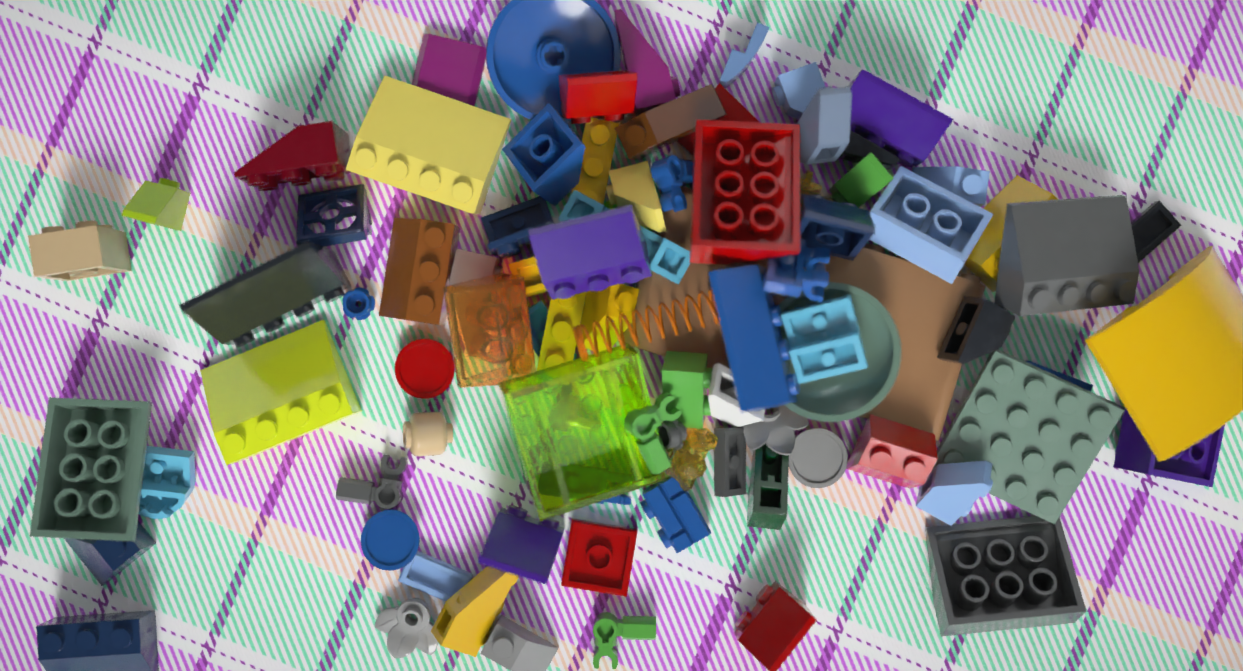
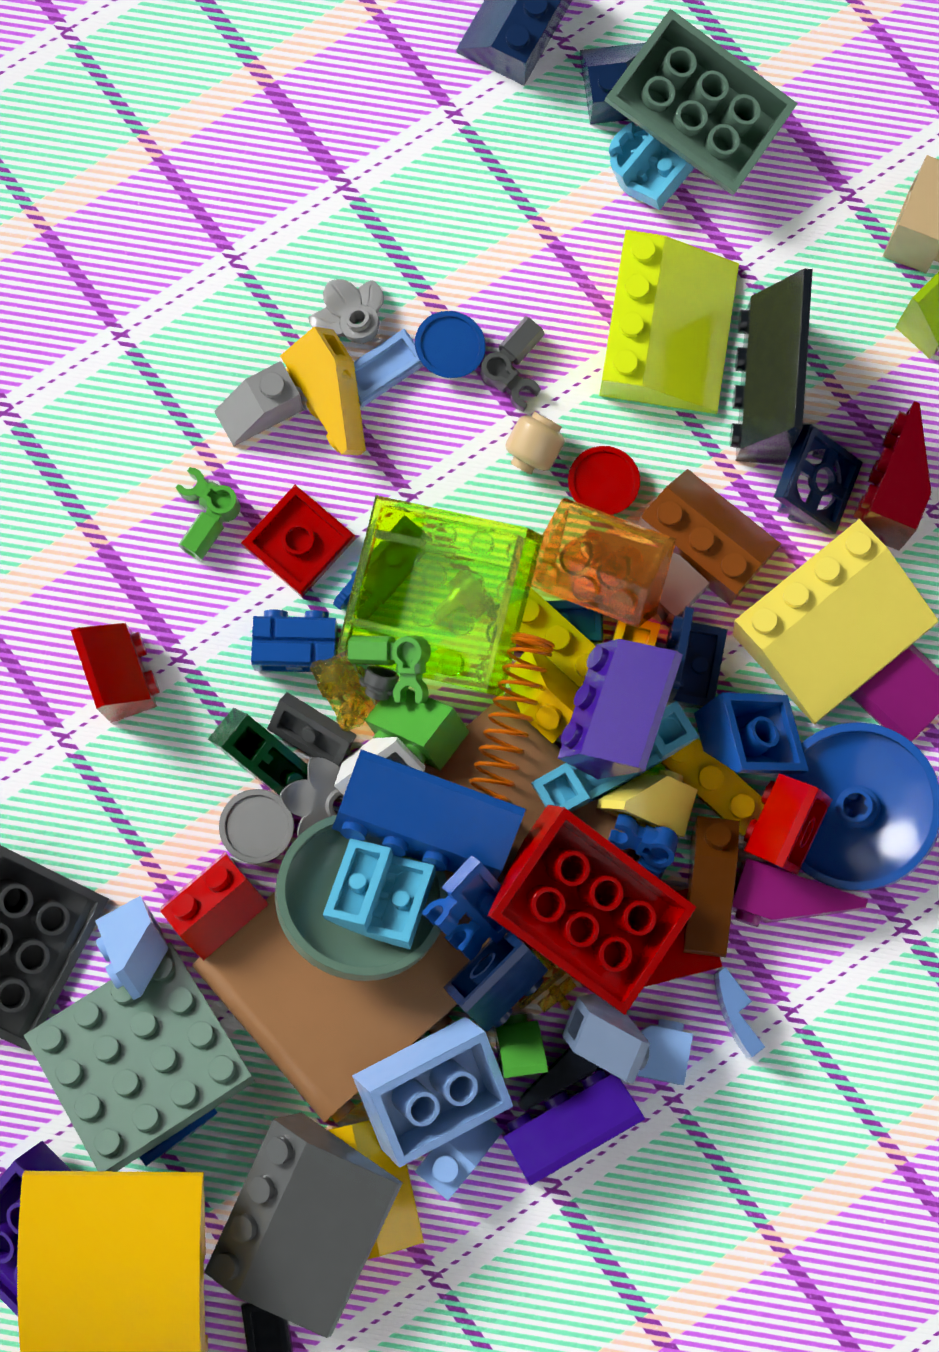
camera: 120 degrees right, 10 degrees down
blue plate [342,287,375,320] -> none
dark purple slope [478,505,565,585] -> none
black slope [937,296,1016,364] -> none

